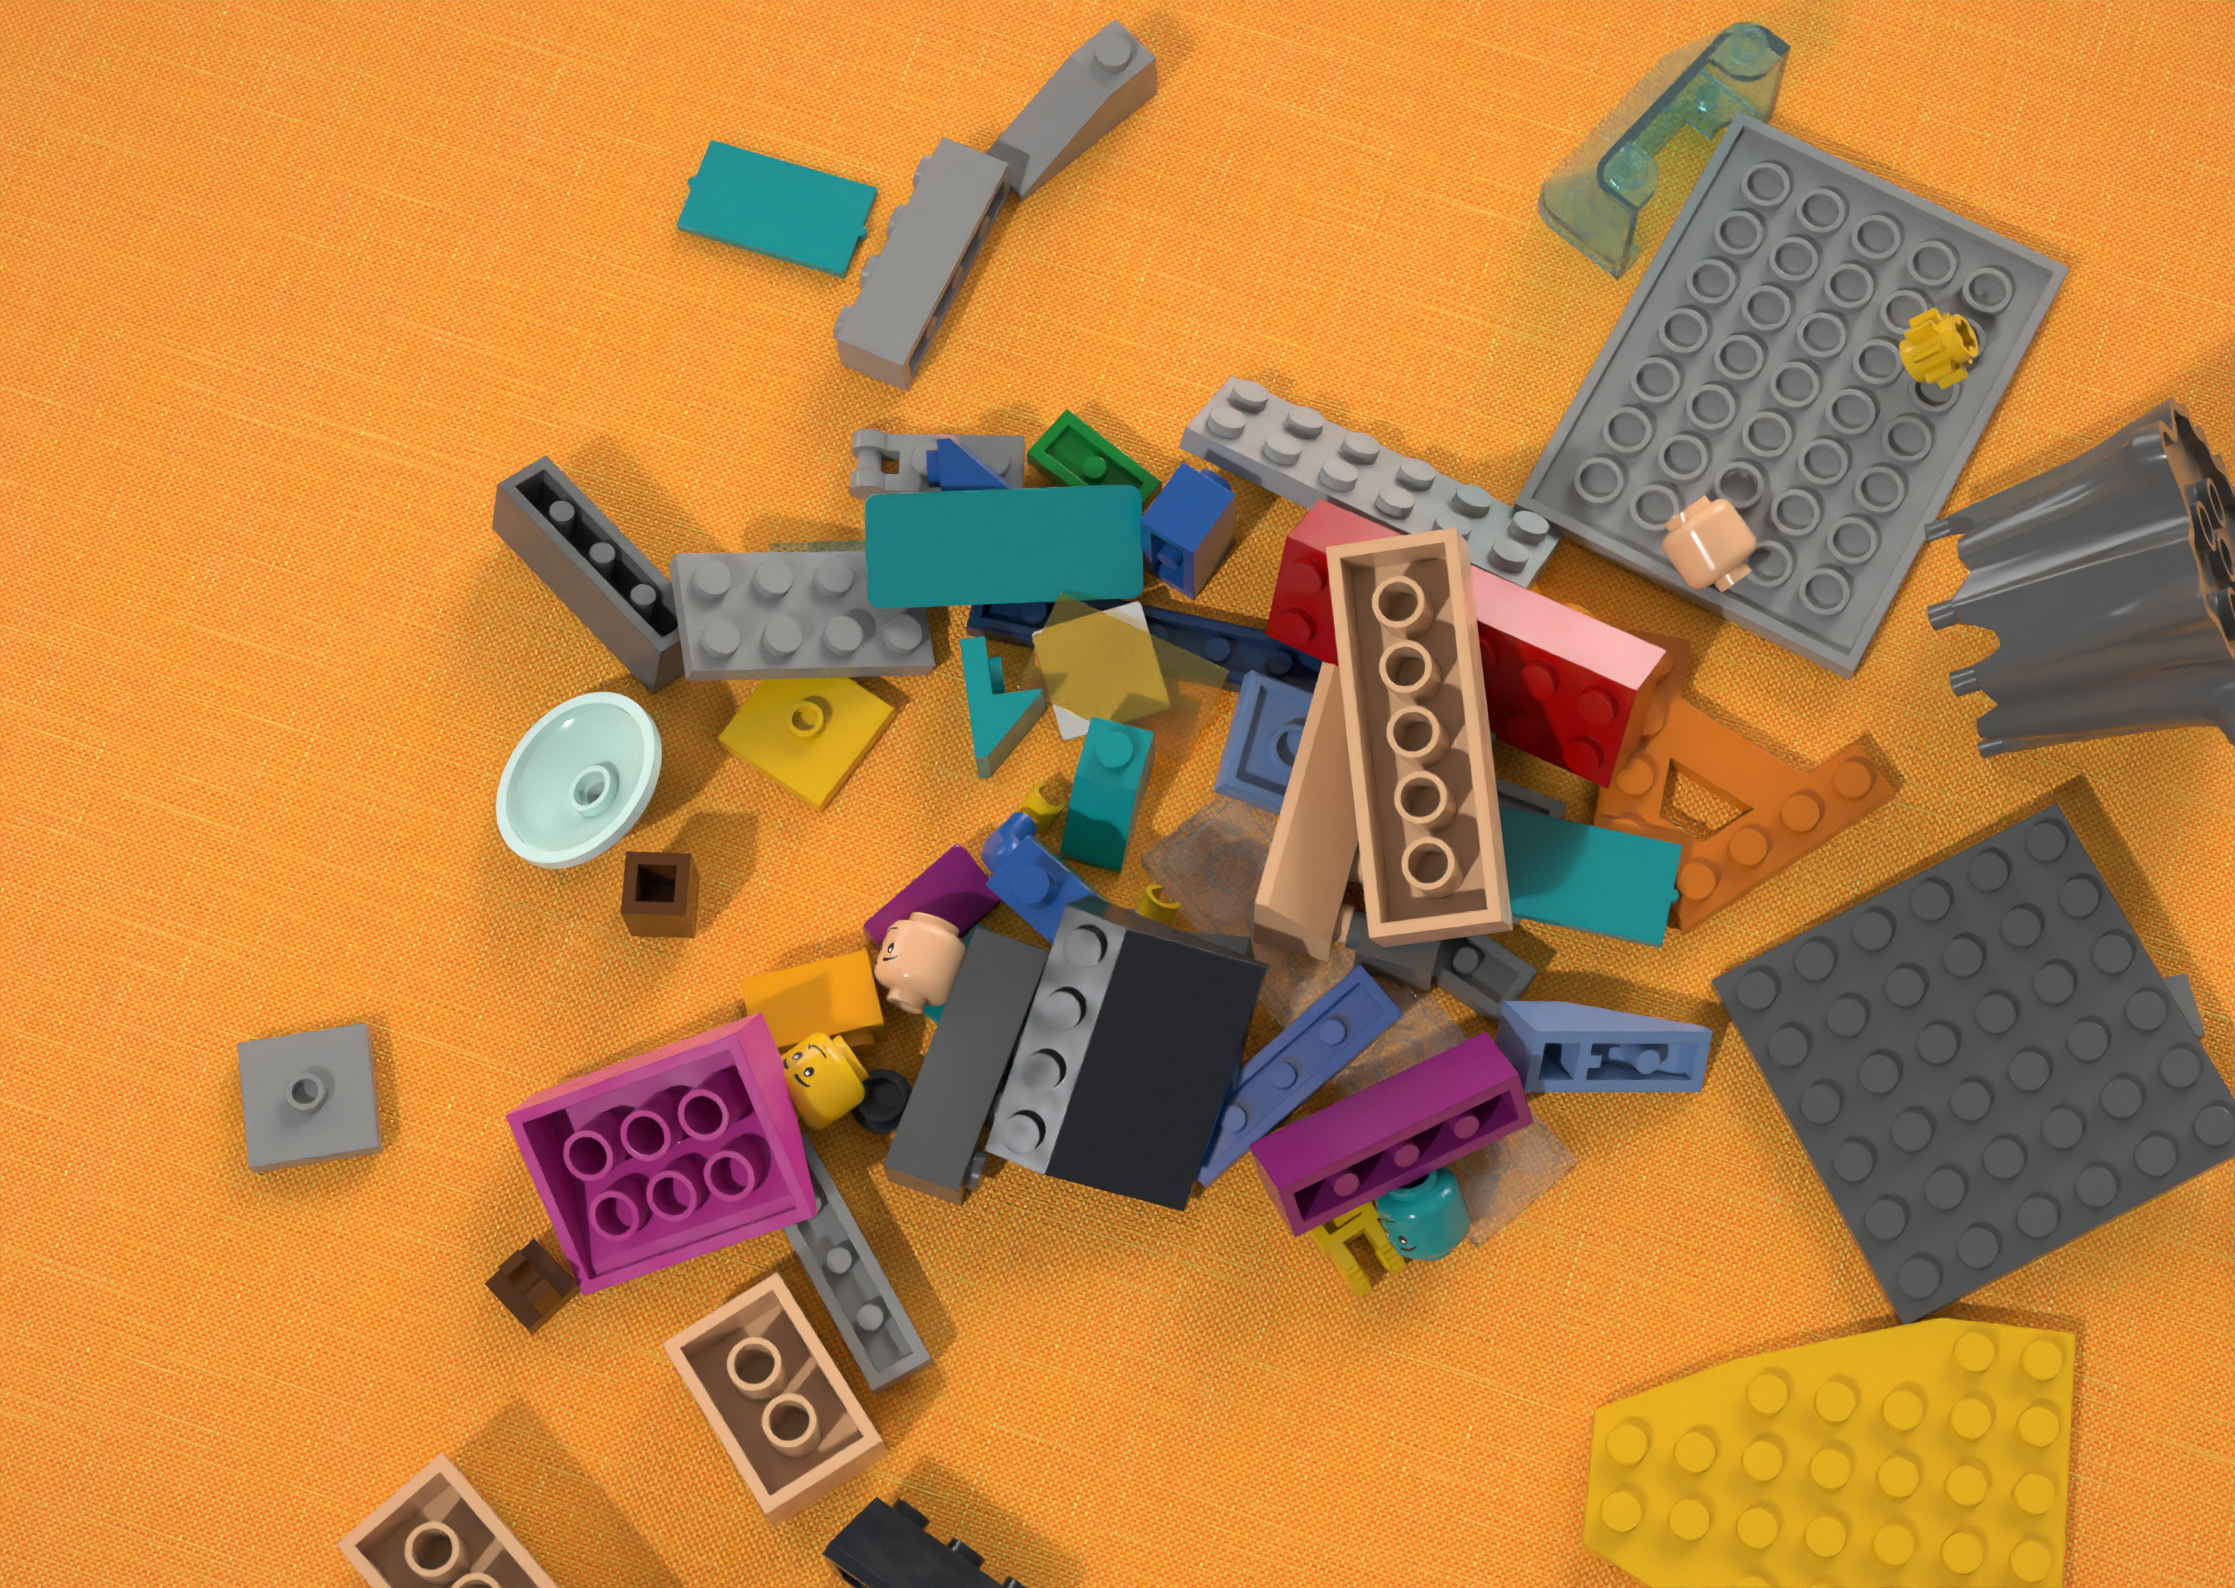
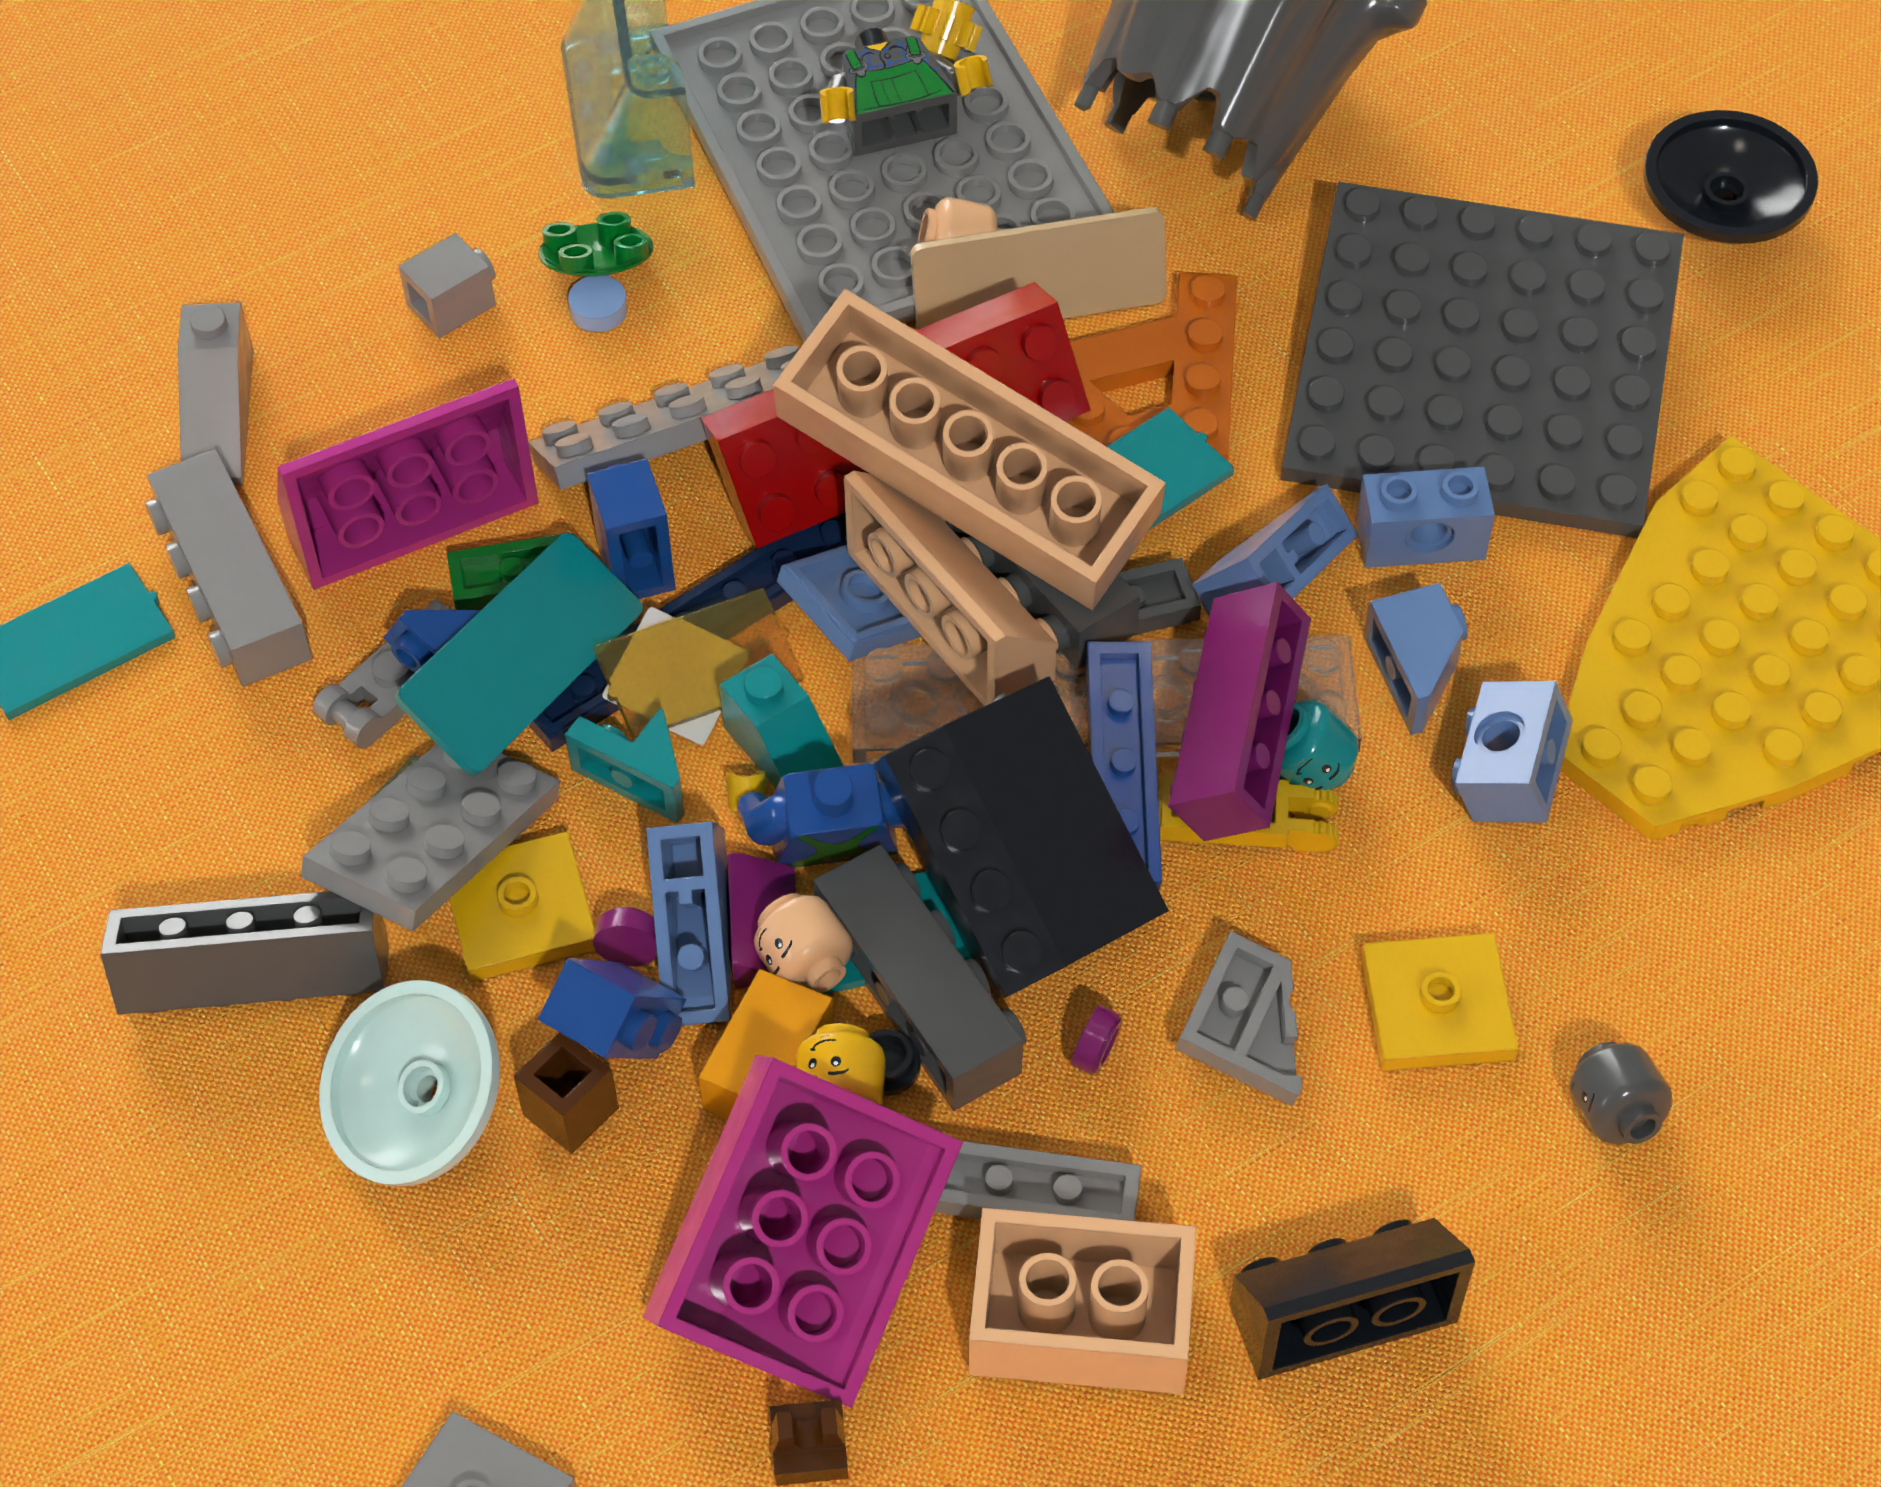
camera: 55 degrees left, 15 degrees down
none -> dark pink slope [277,378,539,590]
none -> light grey brick [398,233,496,338]
none -> blue brick [537,958,687,1059]
none -> green dish [539,212,653,277]
none -> light blue tile [568,276,628,332]
none -> magenta tile [593,907,657,967]
none -> medium blue slope [646,821,732,1026]
none -> torso [819,28,993,156]
none -> tan piece [910,207,1167,330]
none -> magenta tile [1071,1004,1123,1075]
none -> light grey wing [1174,931,1302,1106]
none -> medium blue brick [1356,467,1495,568]
none -> yellow plate [1361,933,1518,1071]
none -> medium blue slope [1364,583,1467,735]
none -> medium blue brick [1452,681,1573,823]

